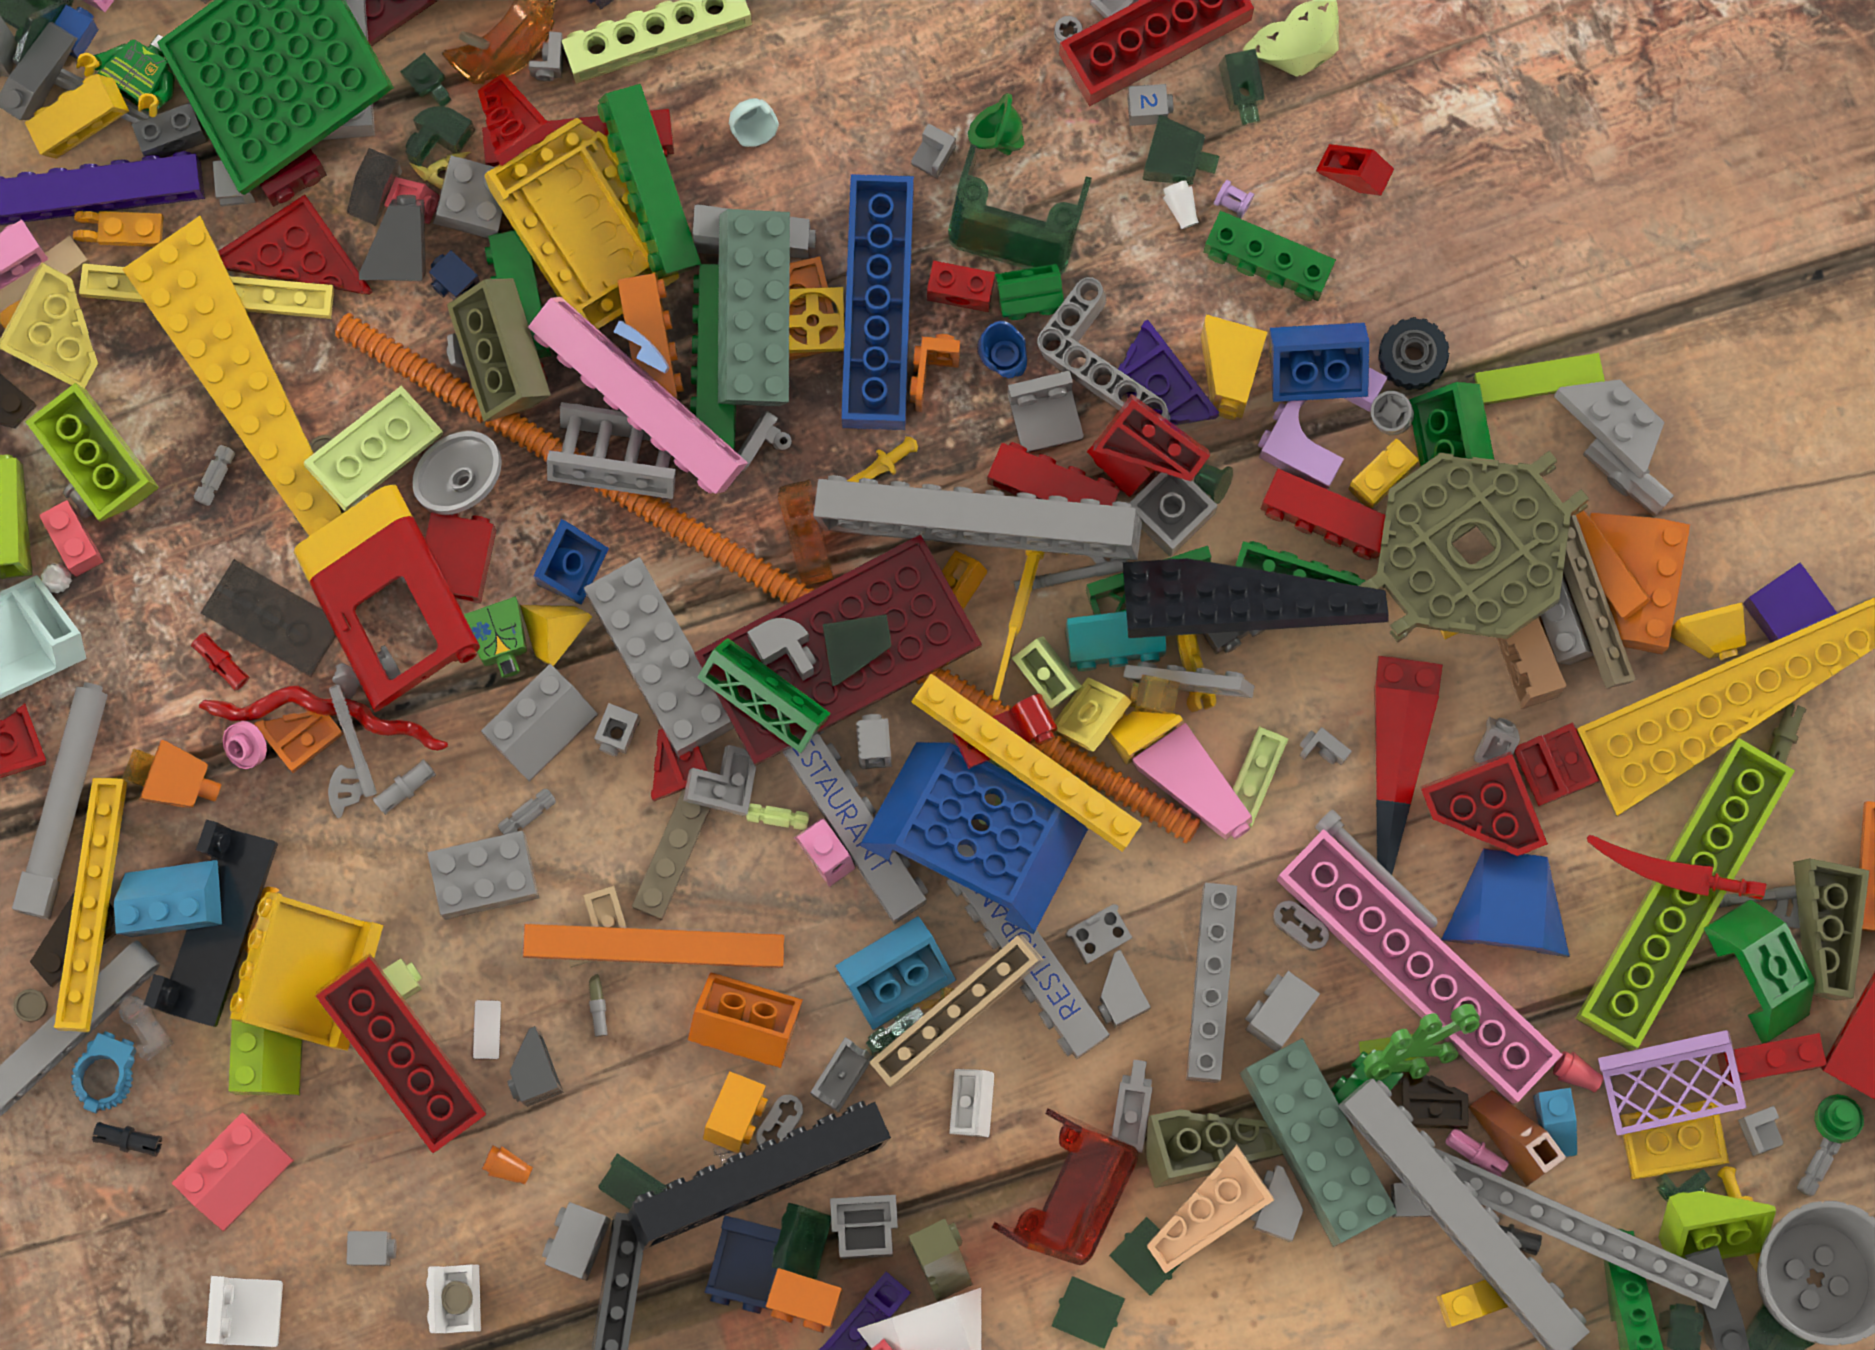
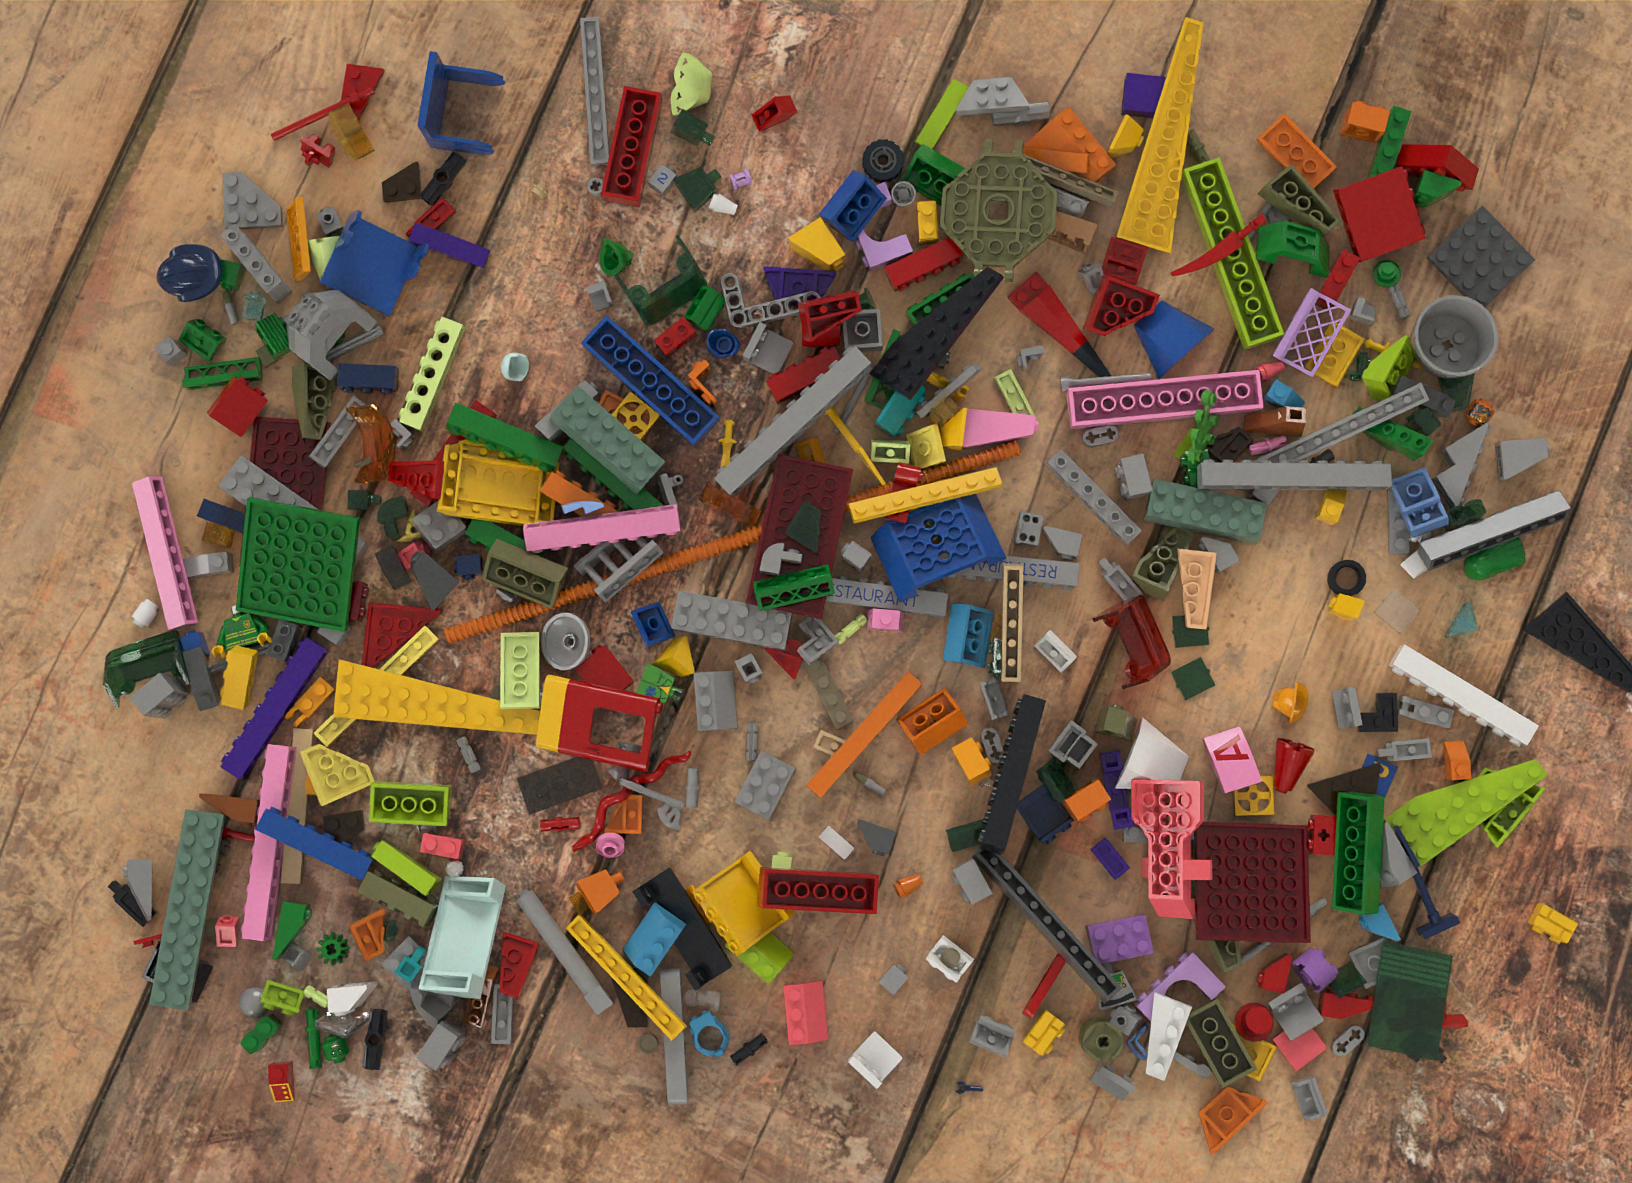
camera: 45 degrees left, 5 degrees up
green brick [1203,210,1336,301] -> none

